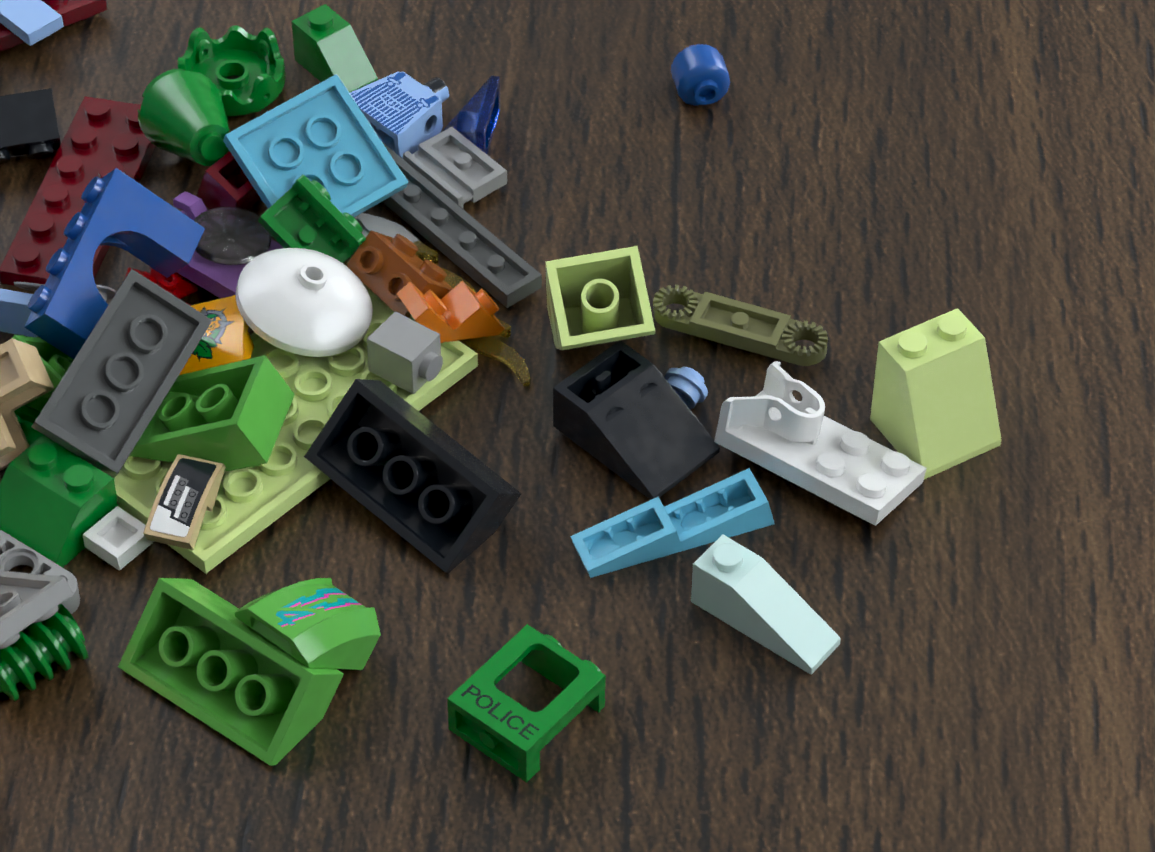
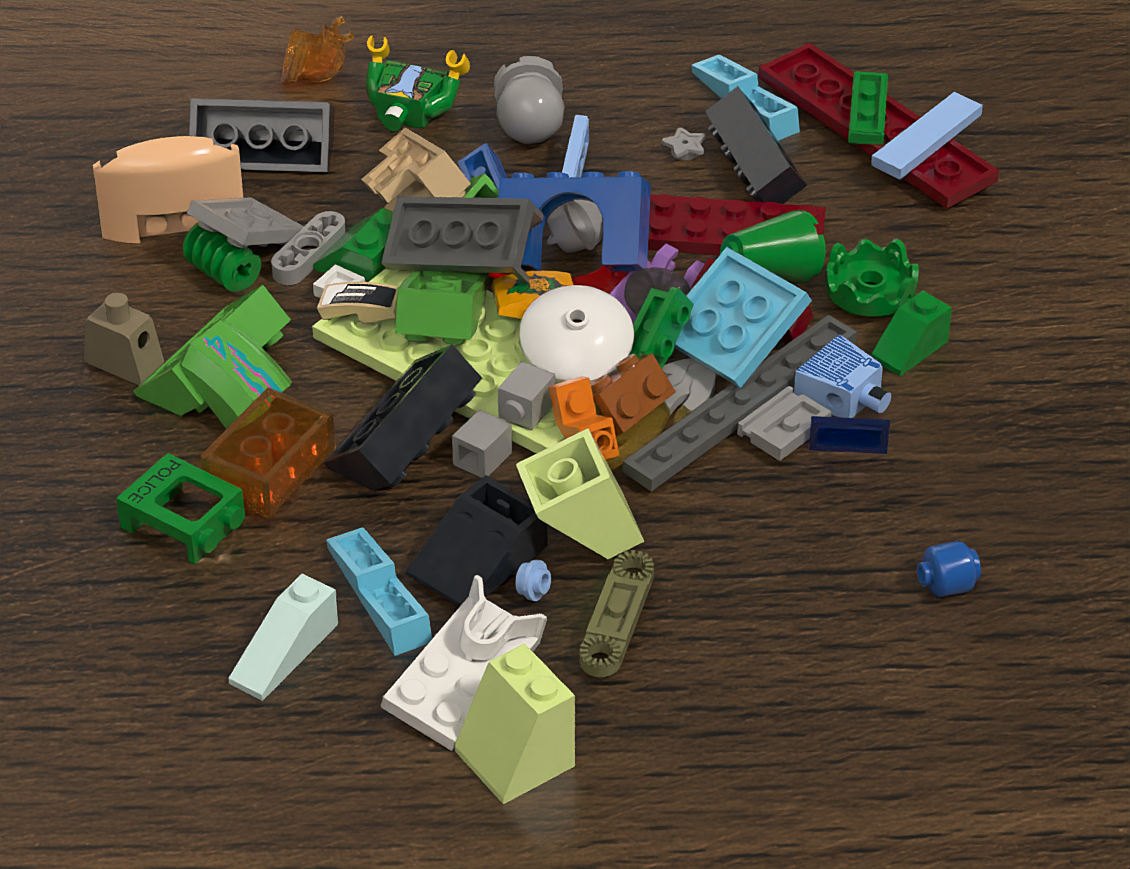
camera: 85 degrees right, 5 degrees down
none -> dark tan torso [84,293,164,385]
none -> clear orange brick [200,387,336,518]
none -> light grey brick [452,410,512,478]

